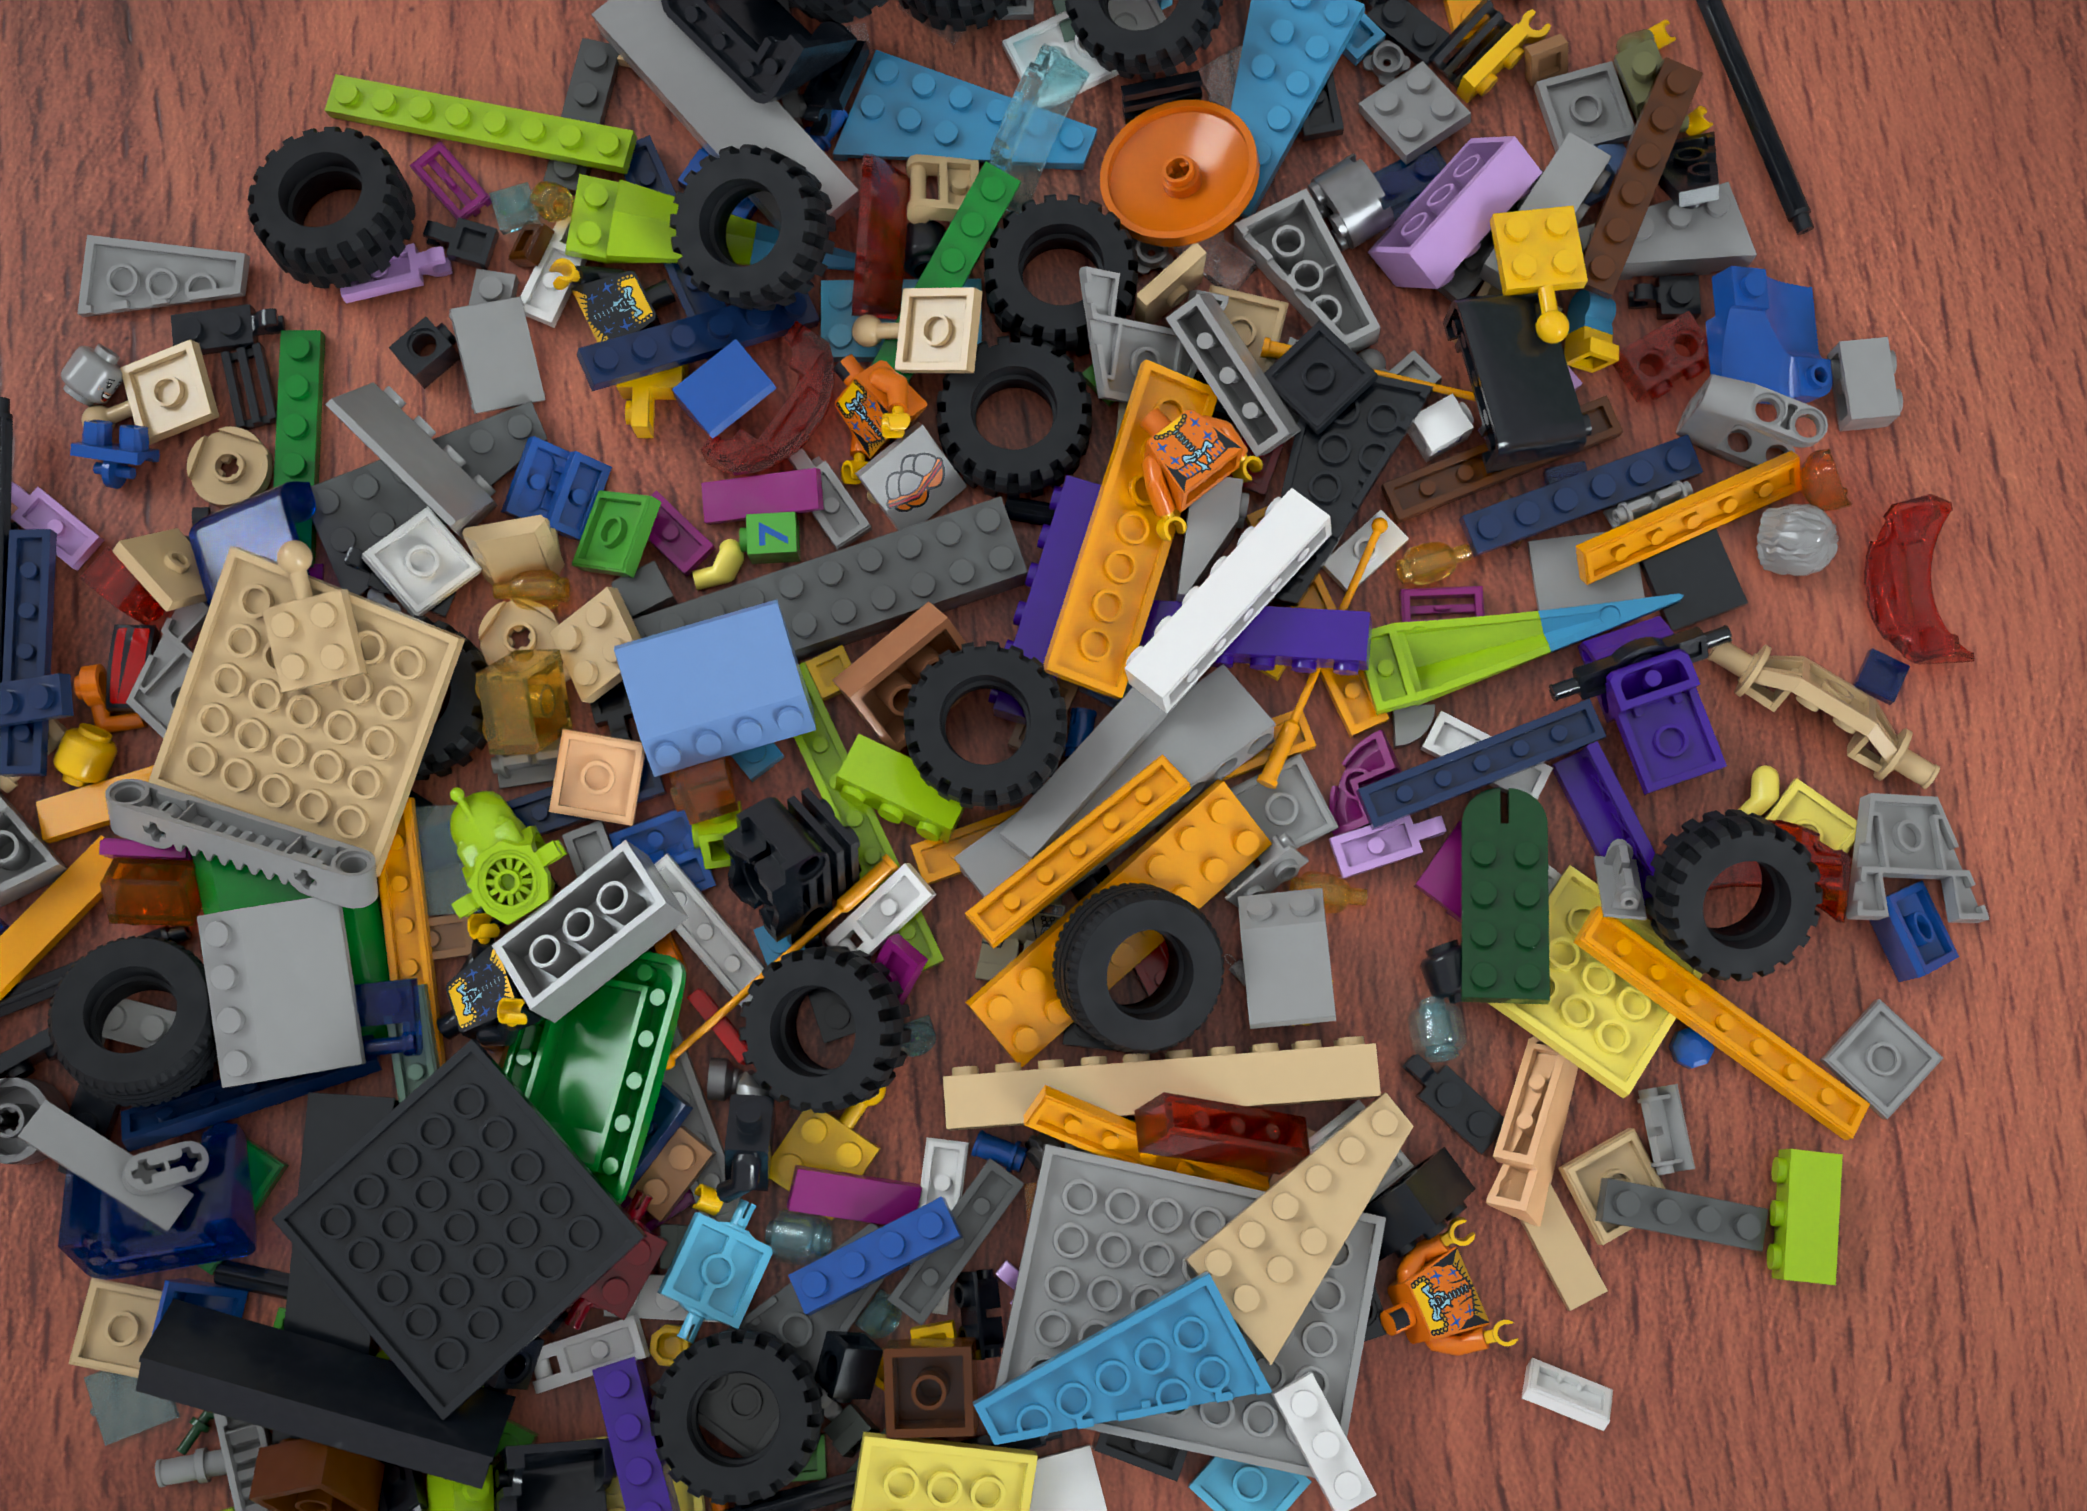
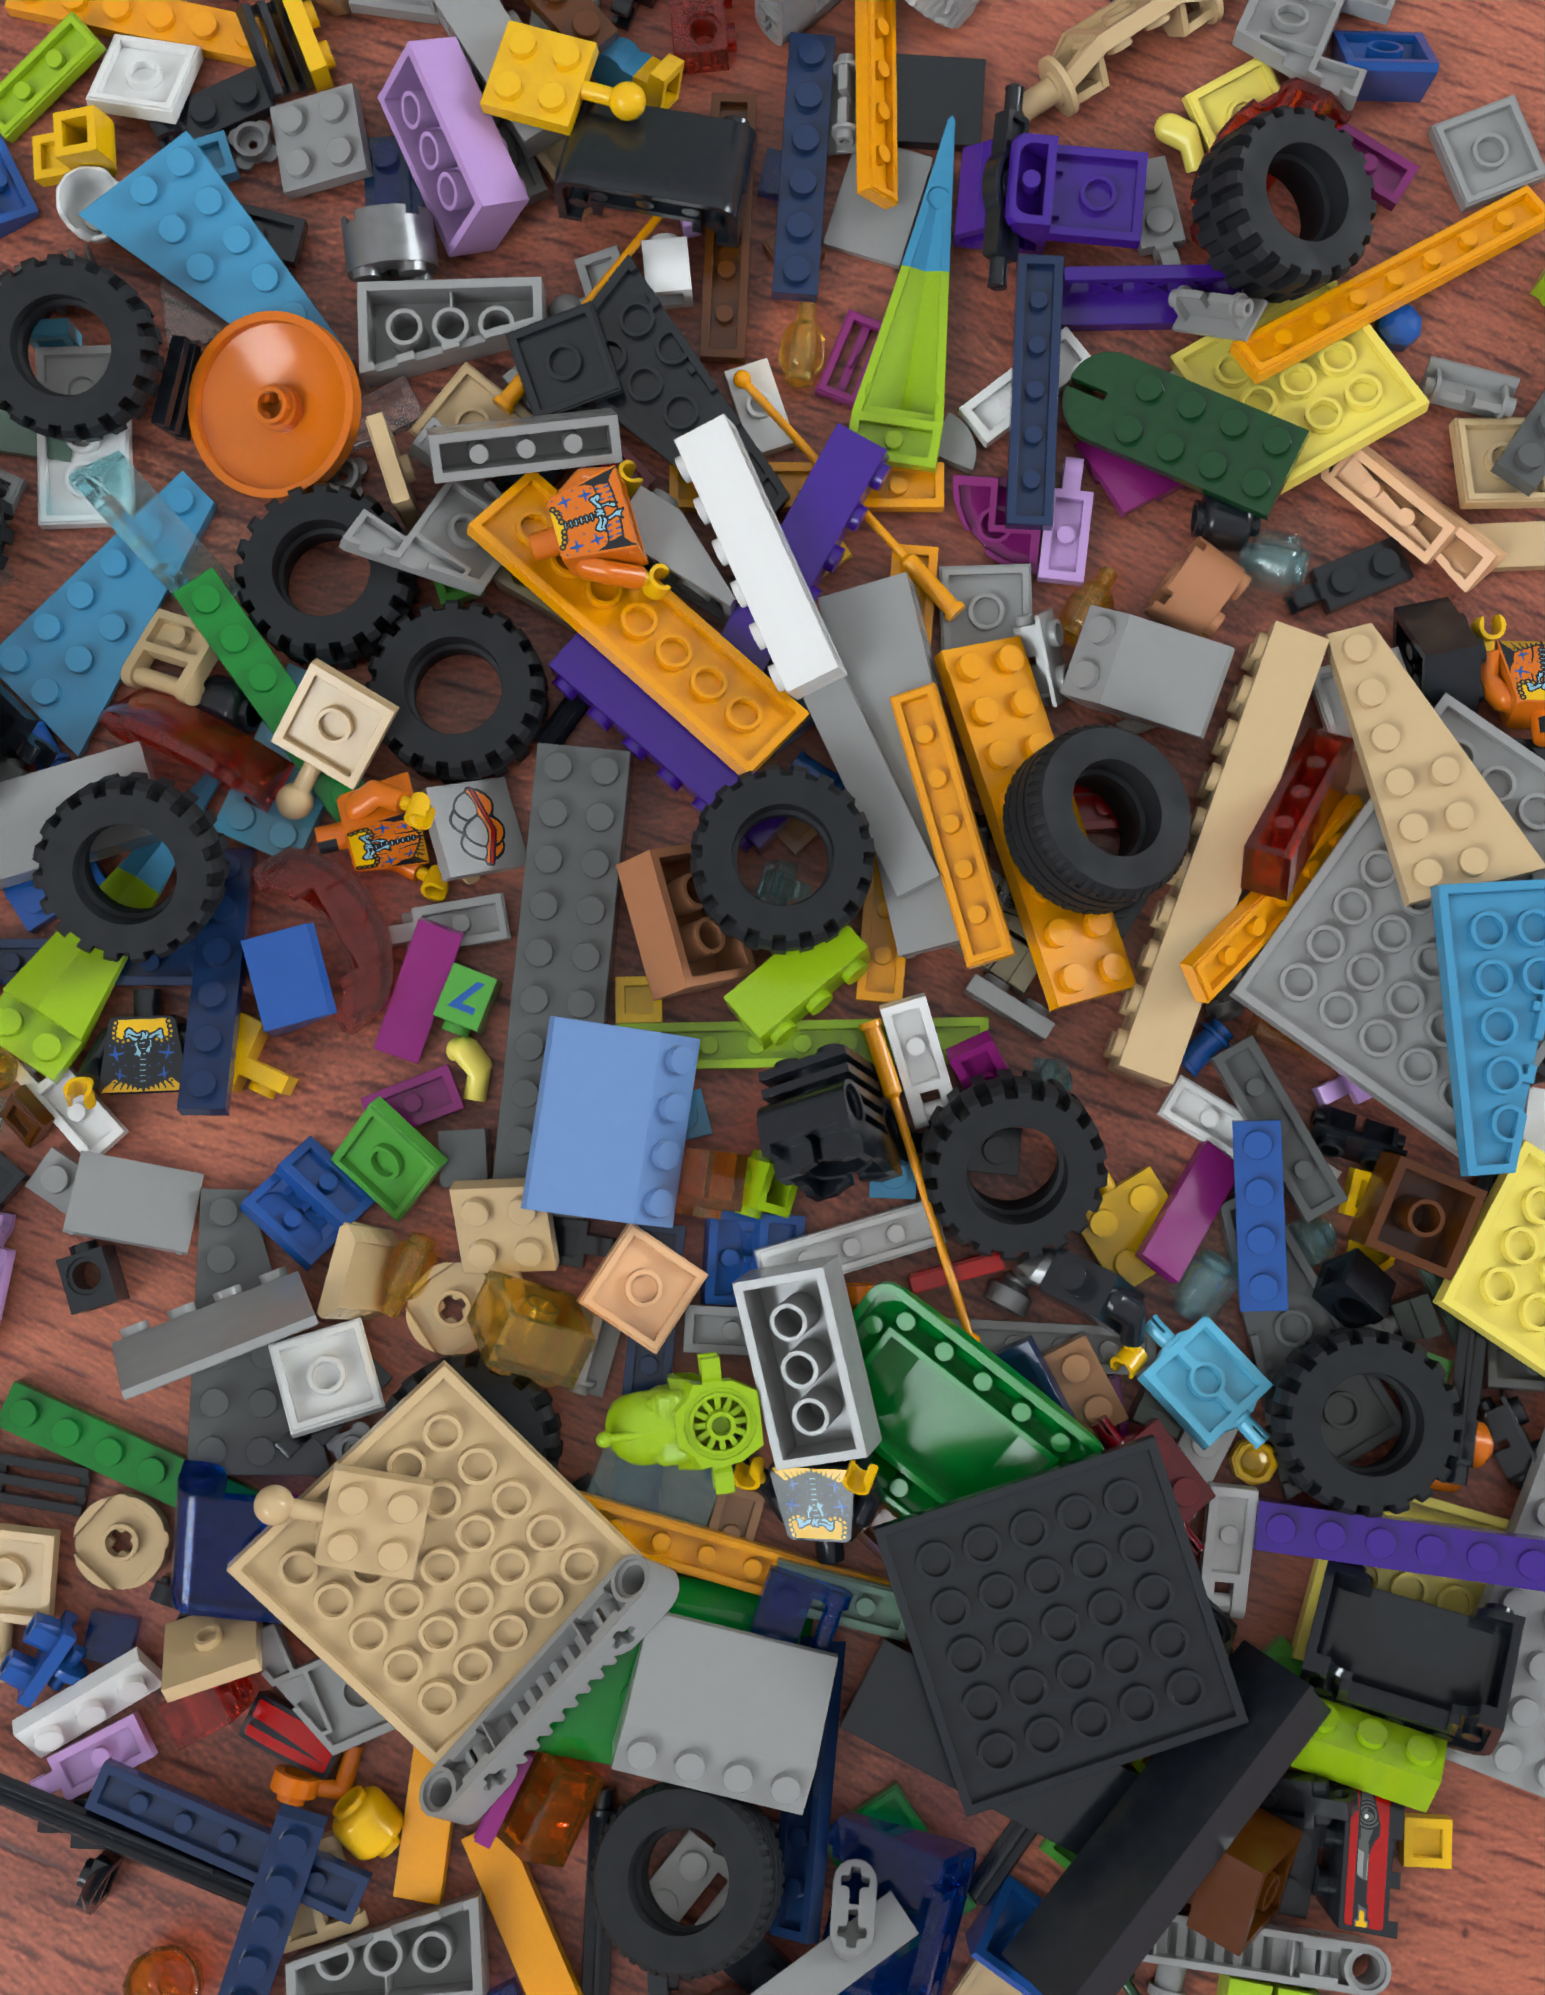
camera: 65 degrees left, 5 degrees up
none -> white plate [12,1646,162,1758]
none -> clear blue tile [82,1608,142,1664]
none -> clear light blue tile [756,860,812,905]
none -> light grey plate [962,972,1055,1042]
none -> light grey plate [1137,155,1186,265]
none -> nougat brick [1143,536,1252,639]
none -> magenta plate [1337,120,1420,212]

